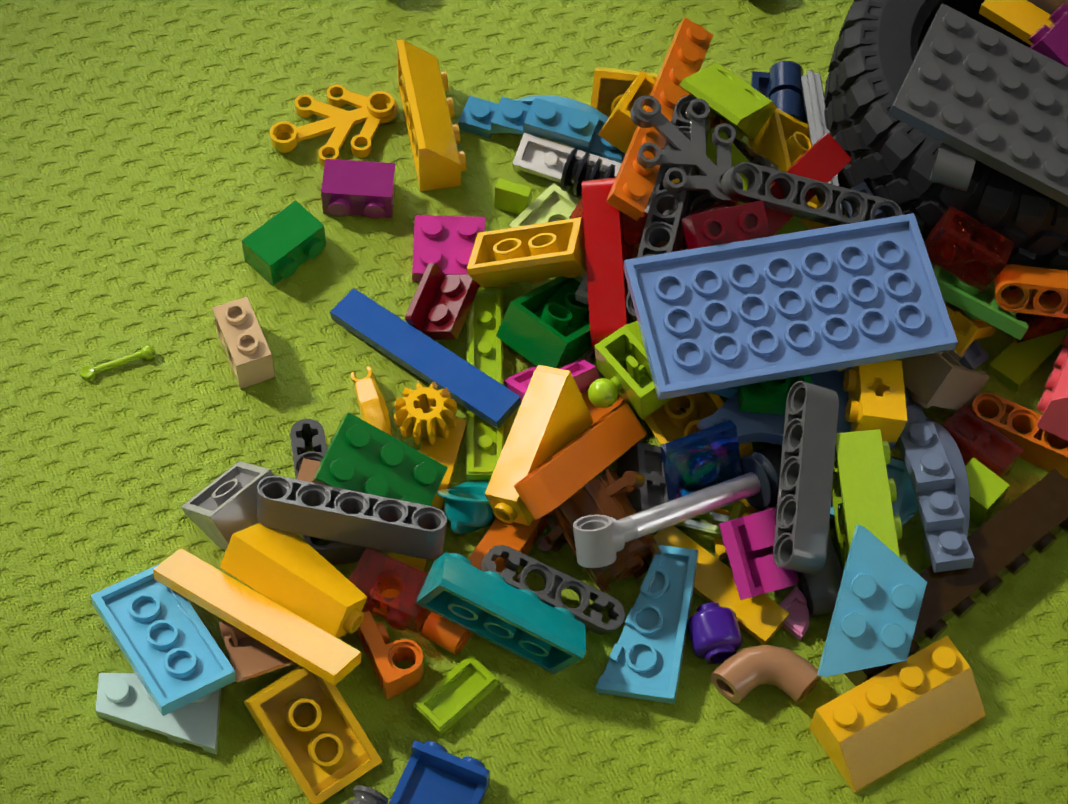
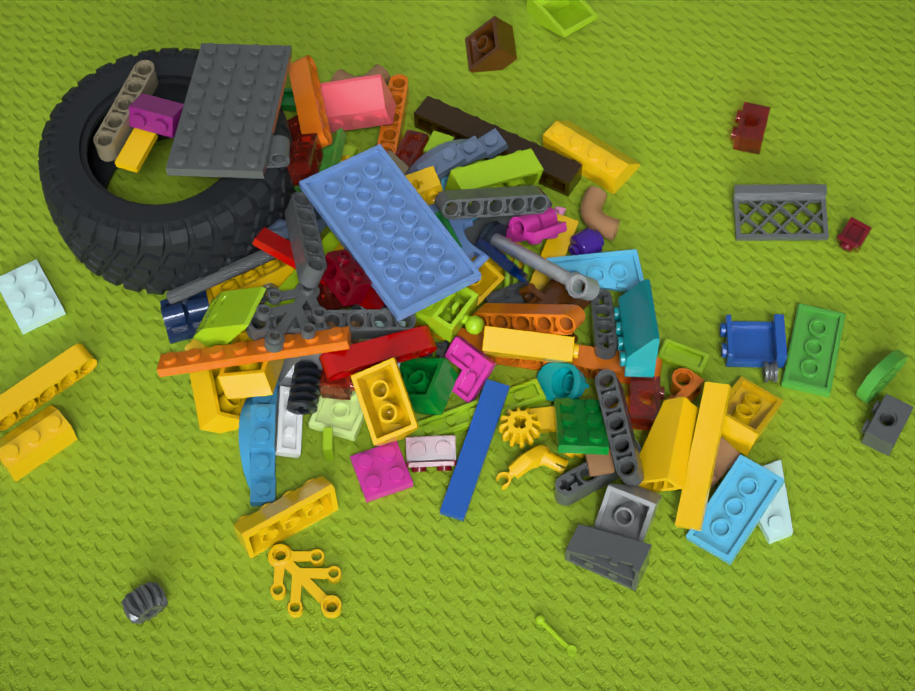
camera: 105 degrees left, 0 degrees up
tan brick [212,297,275,389] -> none
green brick [242,200,326,286] -> none
magenta brick [321,159,396,218] -> none
medium azure wing [817,525,927,677] -> none
none -> dark grey wedge [565,524,652,591]

